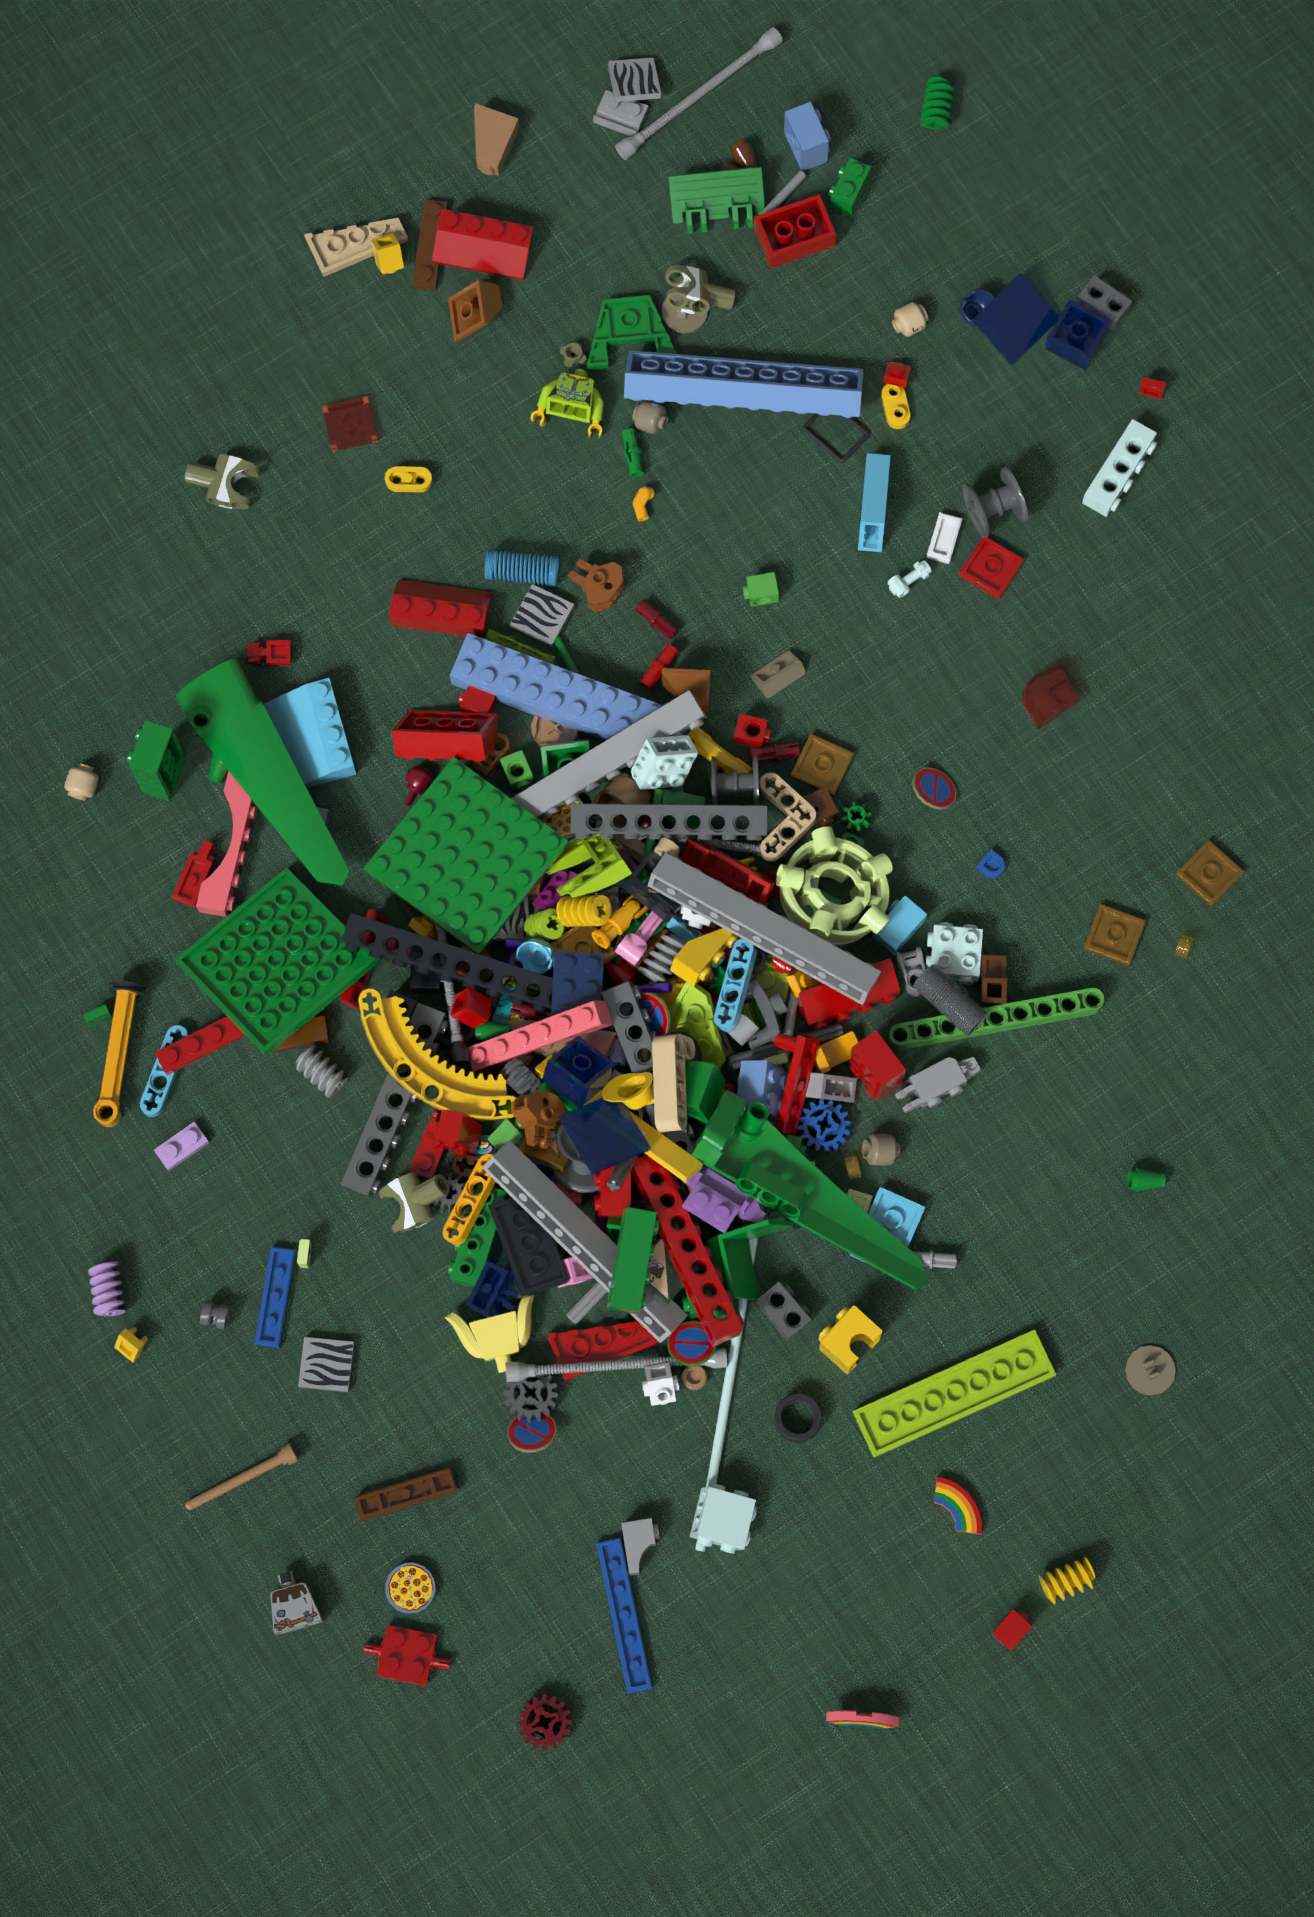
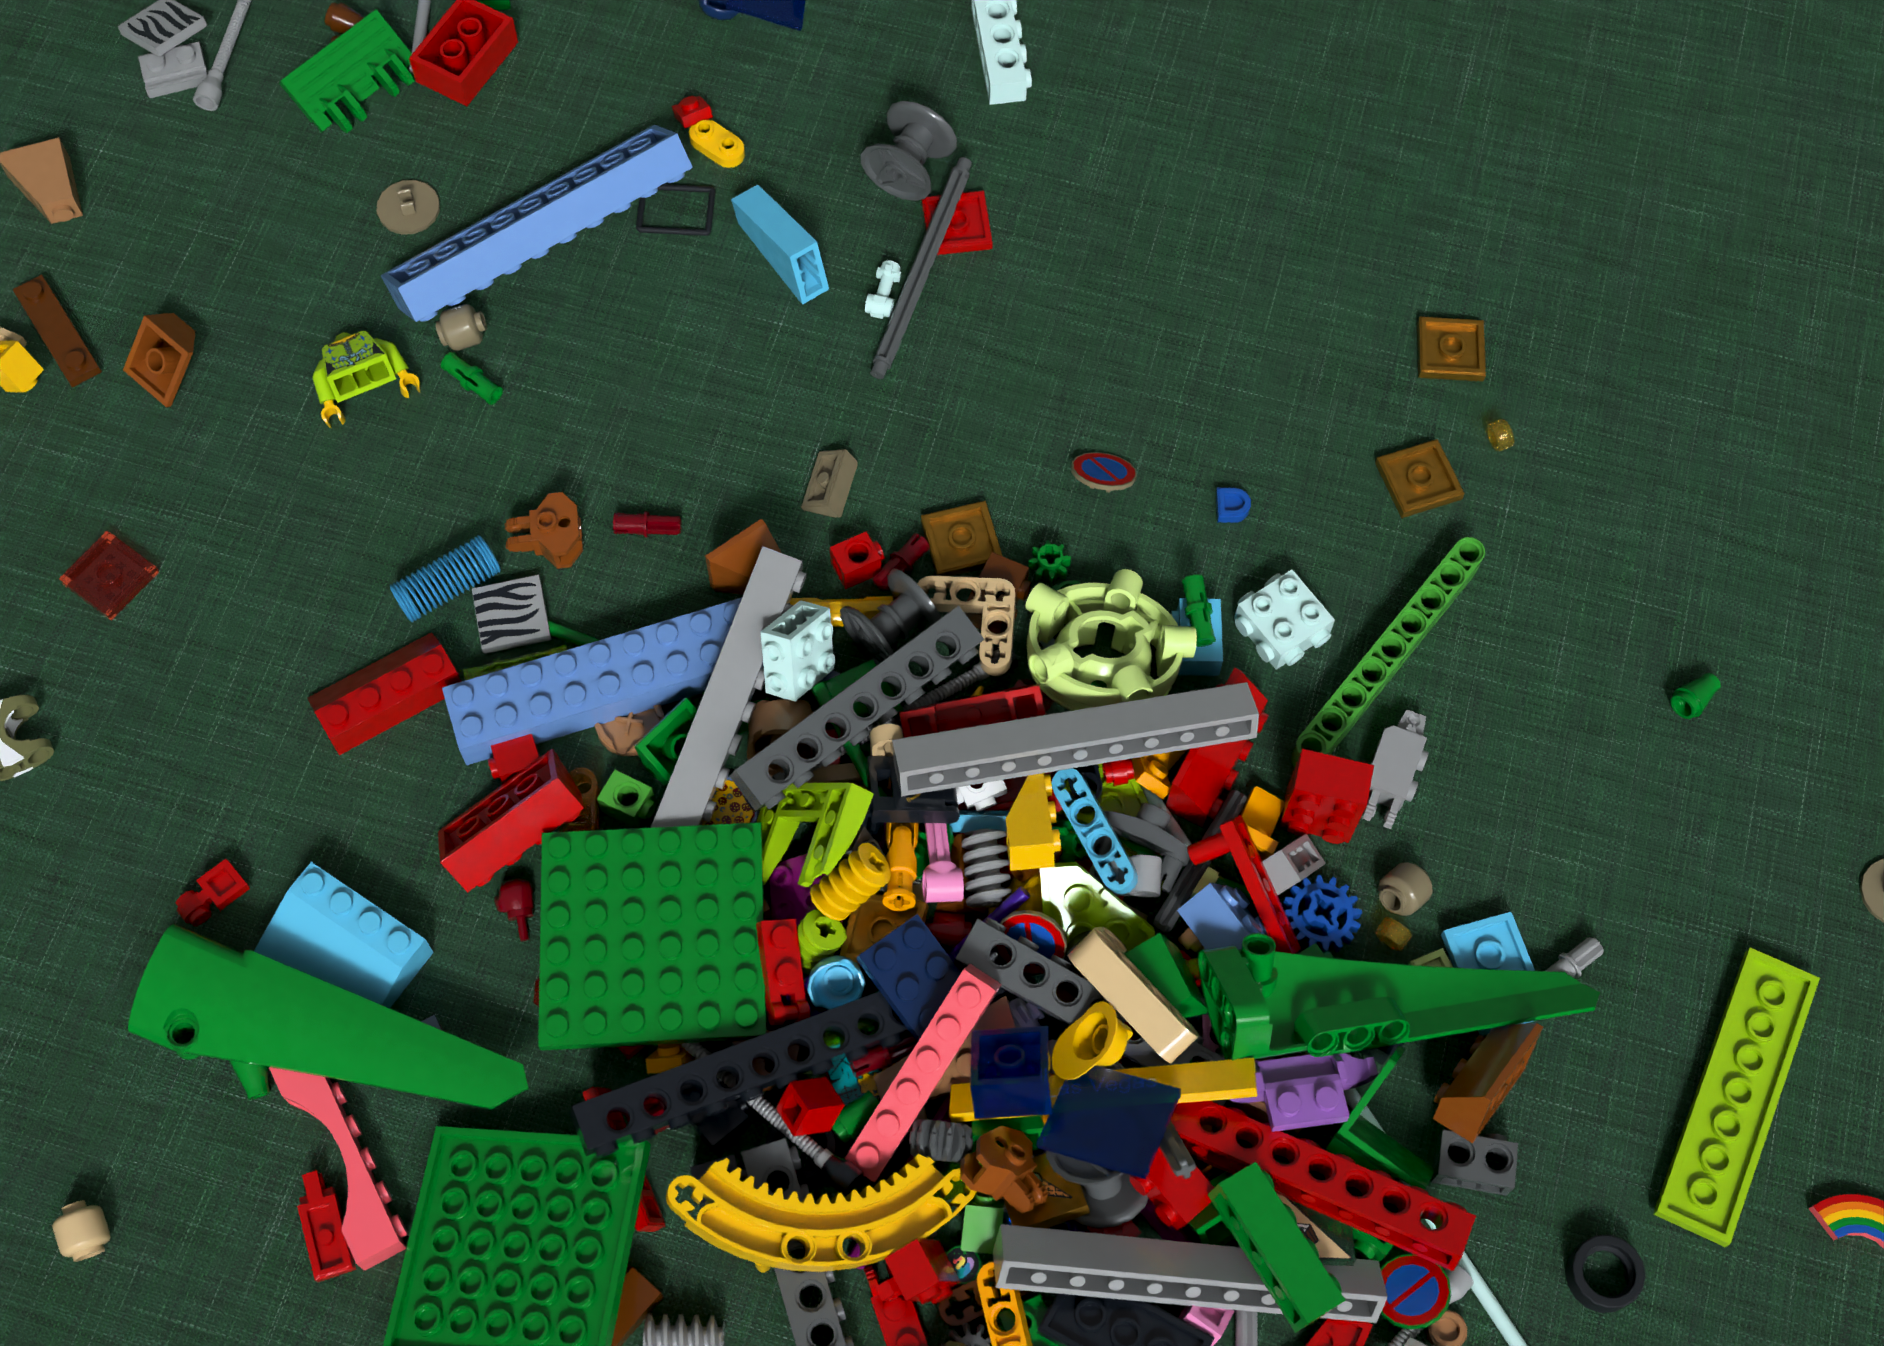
camera: 45 degrees left, 10 degrees down
green brick [127,720,186,801] -> none
yellow plate [385,466,432,492] -> none
red slope [432,209,533,280] -> none
olive plate [560,342,586,368] -> none
green wing [587,295,677,370] -> none
light orange arm [632,486,655,522] -> none
red pin [639,643,679,691] -> none
olive connector [665,265,735,315] -> none
bright green brick [742,572,779,607] -> none
yellow piece [818,1305,882,1374] -> none
tan head [892,302,928,337] -> none
light grey piece [896,947,925,997] -> none
dark grey piece [913,964,988,1036] -> none
white tile [926,512,962,564] -> none
reddish brown brick [980,955,1007,1004] -> none
clear red brick [1022,664,1081,729] -> none
none -> red plate [756,919,810,1026]
none -> dark grey piece [870,157,972,379]
none -> green pin [1182,574,1216,647]
none -> dark orange slope [1433,1023,1543,1143]

